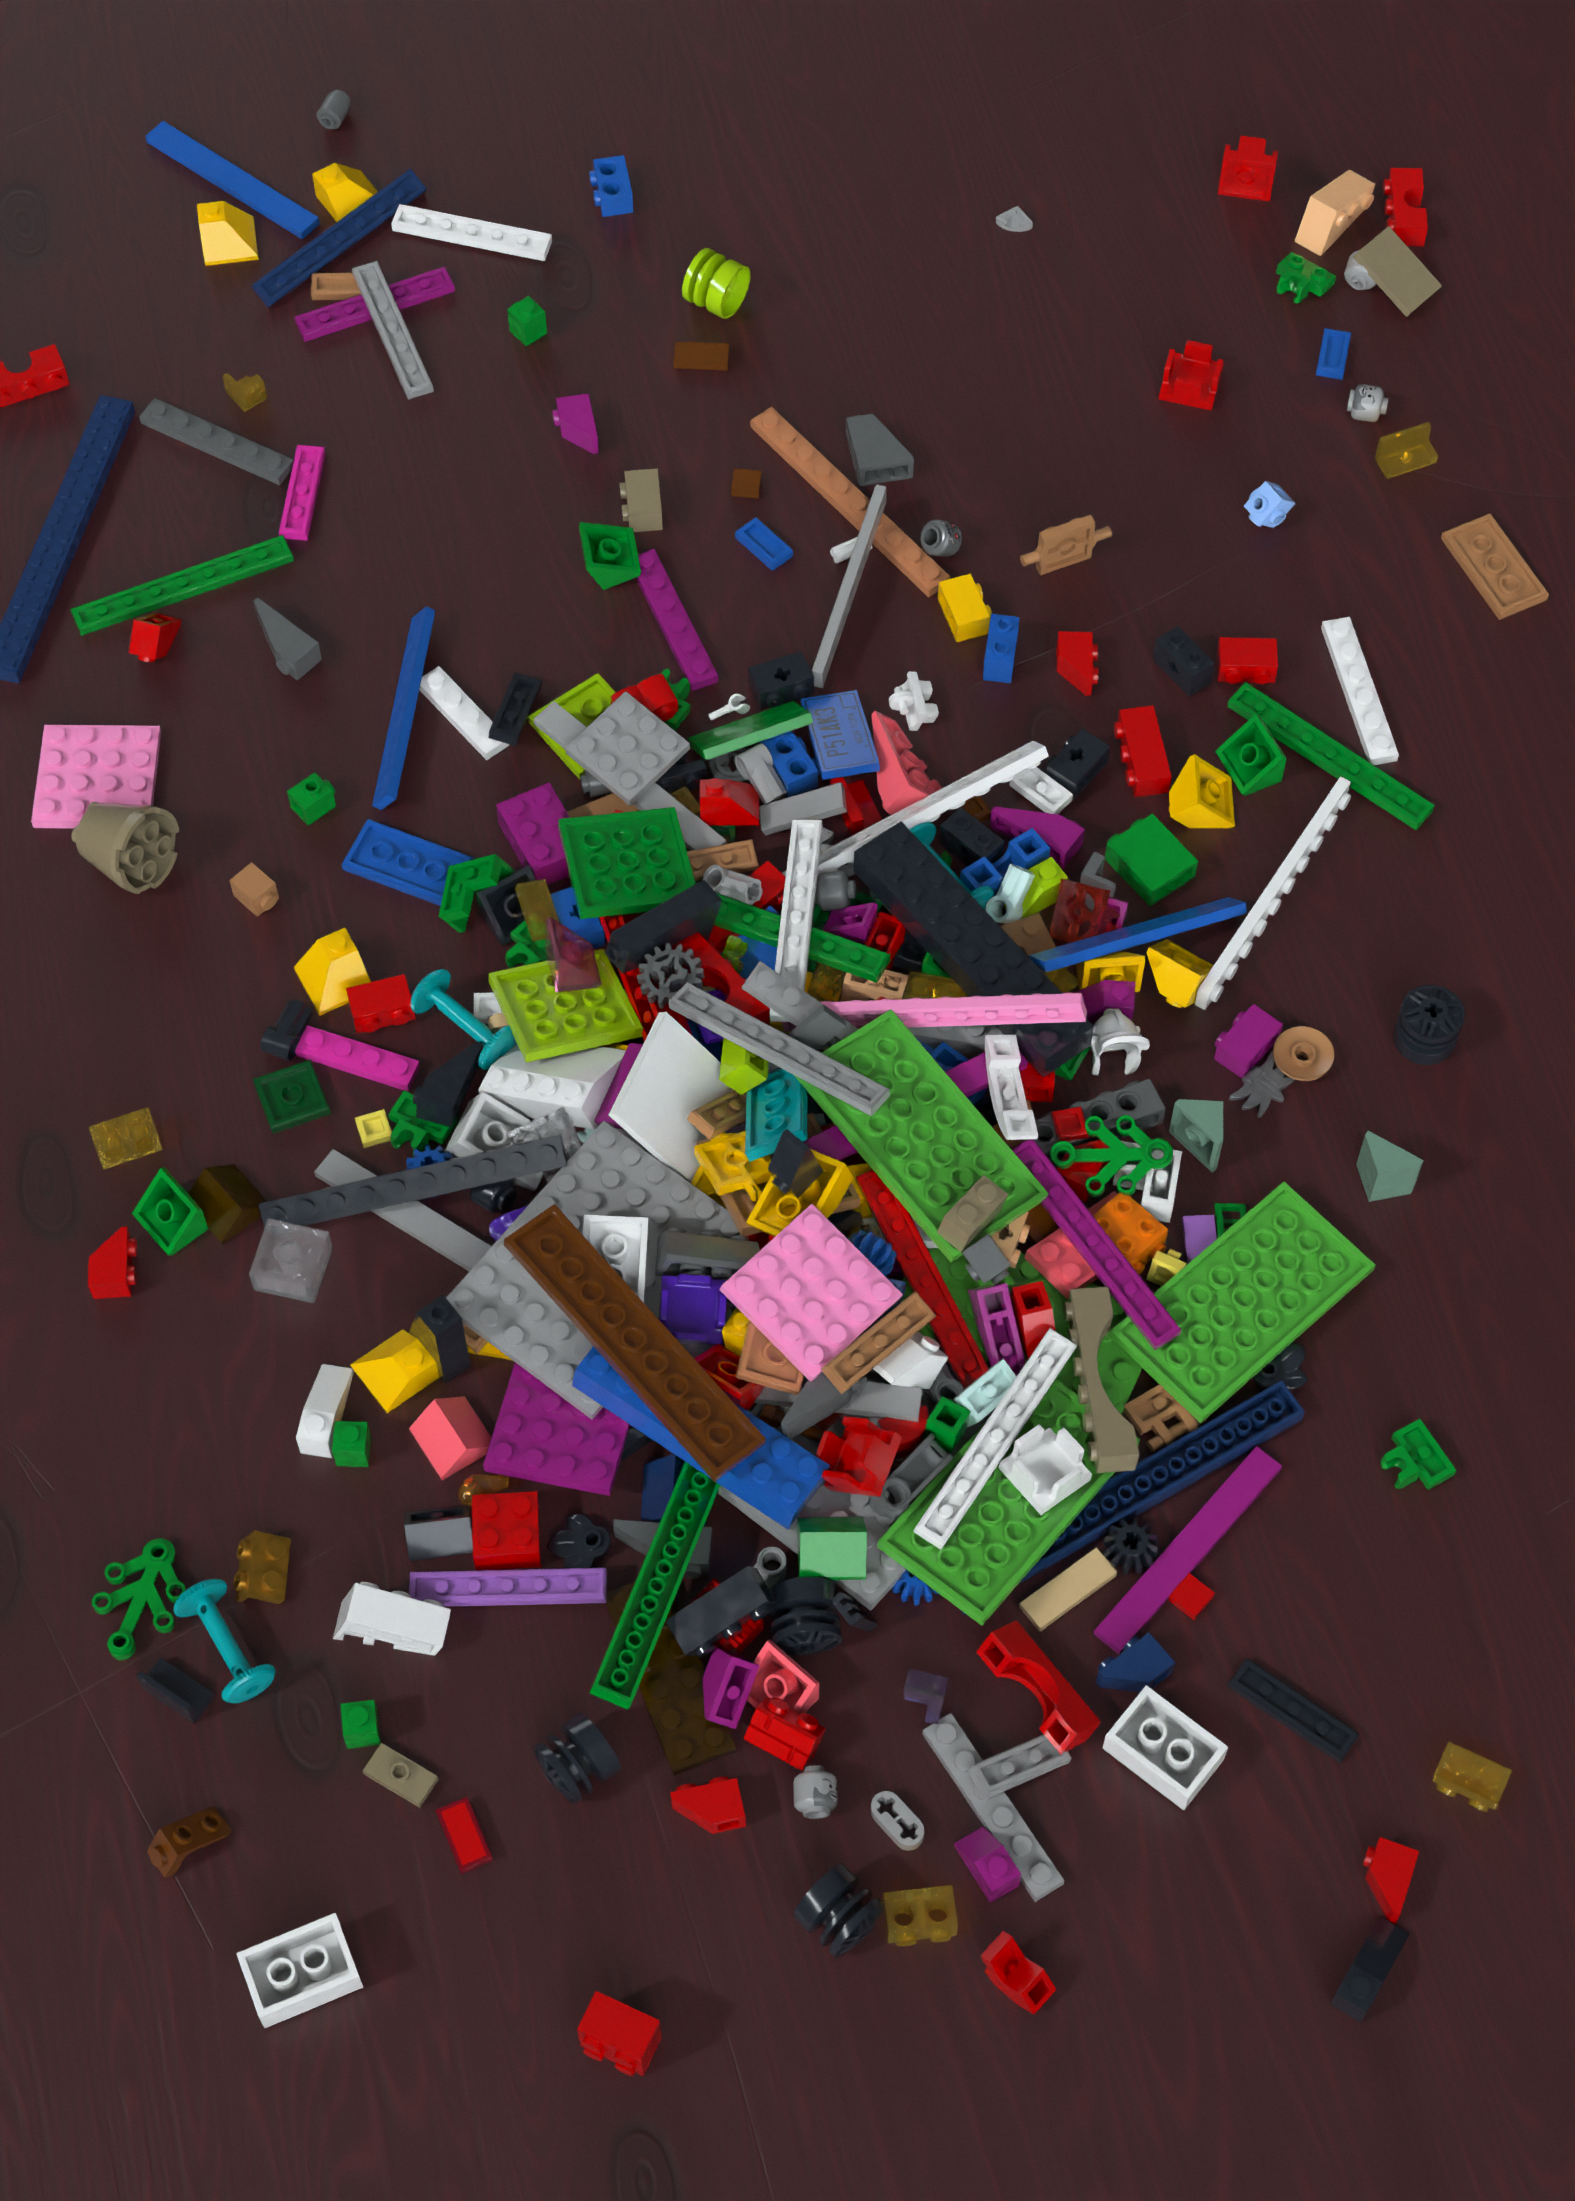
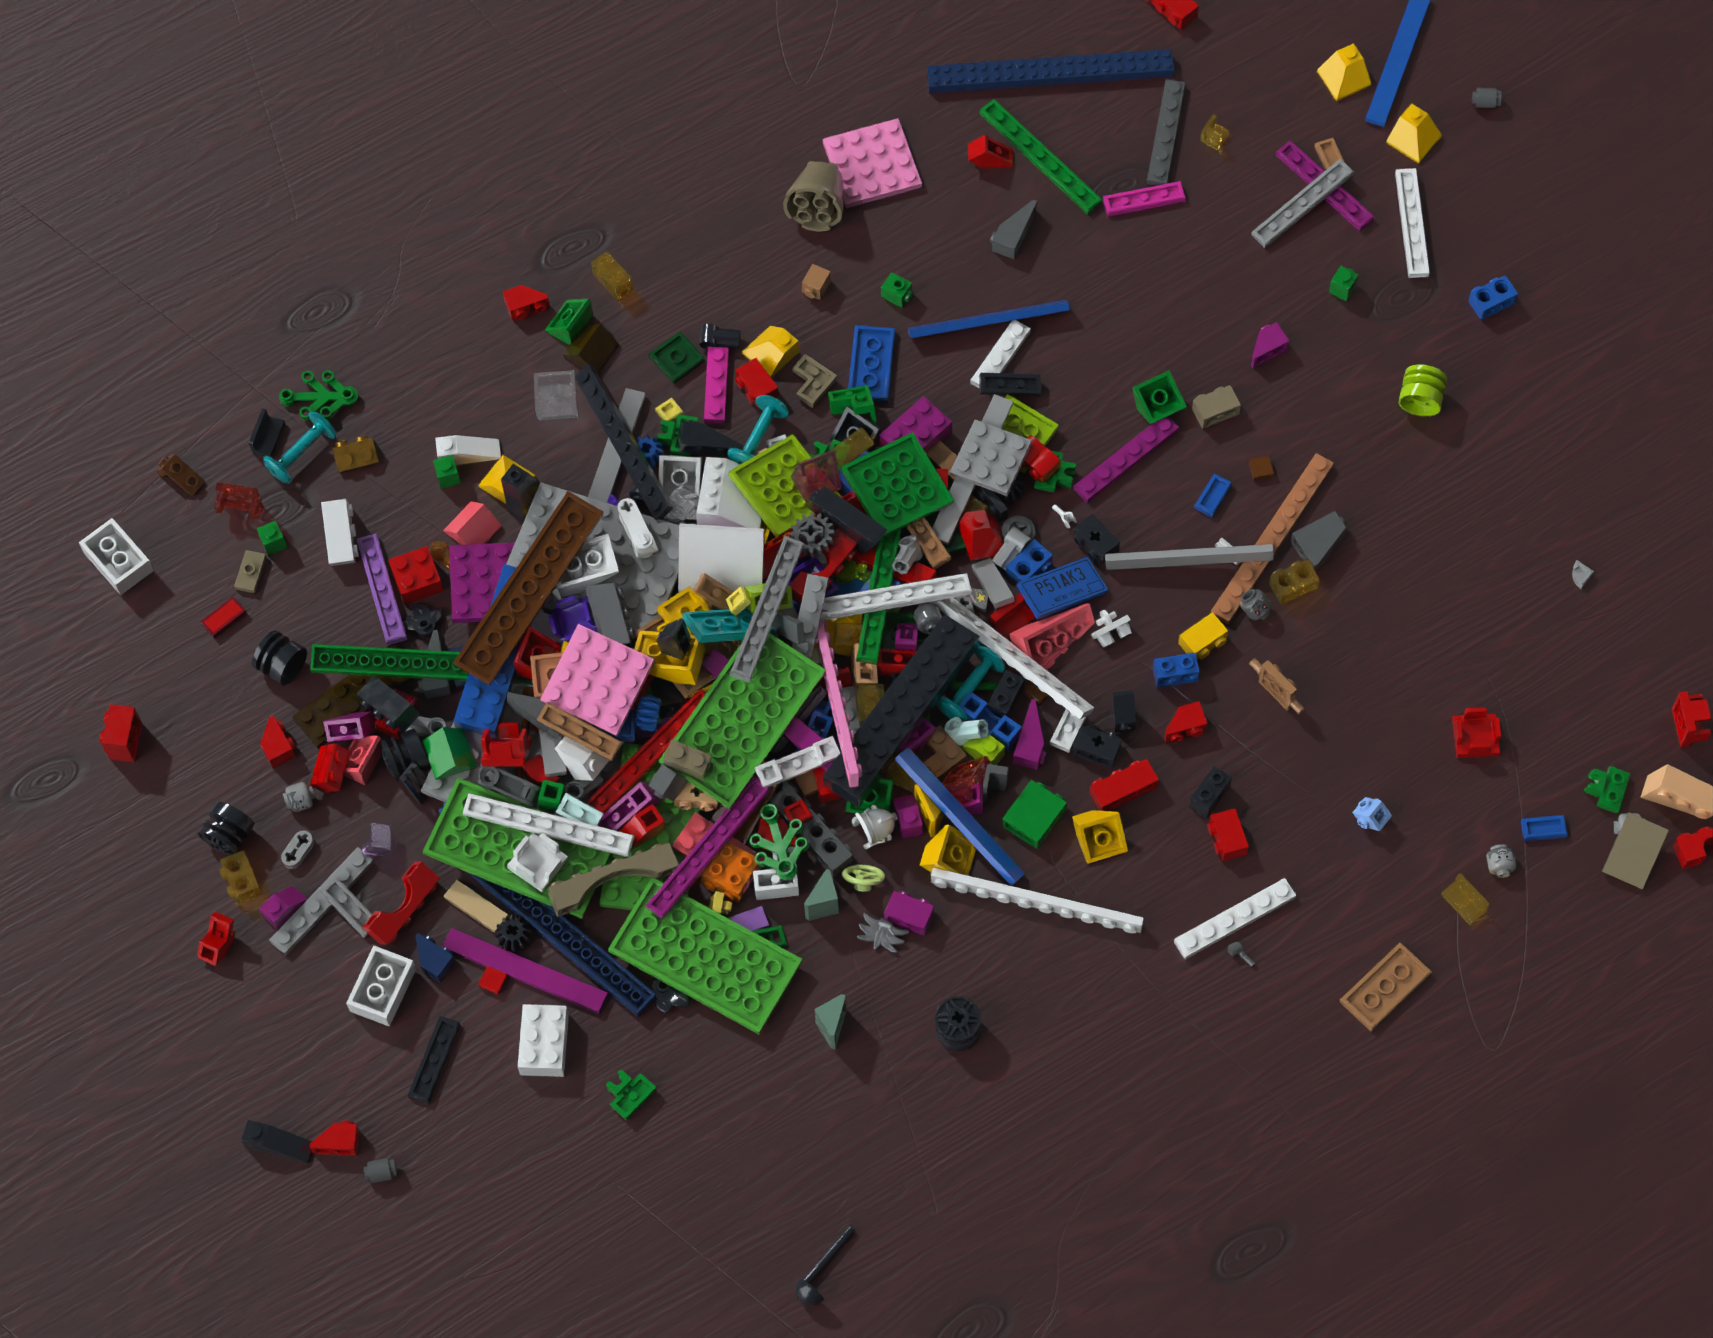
camera: 75 degrees right, 5 degrees up
dark blue tile [251,168,427,308] -> none
panel [404,1504,473,1561] -> none
reddish brown tile [673,341,729,371] -> none
green tile [687,701,813,760] -> none
medium nougat plate [1123,1384,1207,1452] -> none
green slope [1215,714,1287,796] -> none
green plate [1227,682,1435,830] -> none
medium nougat dish [1273,1026,1334,1081] -> none
clear yellow bracket [1432,1741,1512,1812] -> none
none -> clear red piece [215,482,264,519]
none -> dark grey brick [364,1158,397,1184]
none -> white brick [518,1004,569,1077]
none -> white piece [618,498,658,559]
none -> light yellow tile [726,586,751,616]
none -> dark tan plate [793,354,837,408]
none -> yellowish green piece [842,865,885,892]
none -> black slope [1111,690,1136,734]
none -> dark grey hand [1227,942,1255,967]
none -> clear yellow brick [1269,559,1320,604]

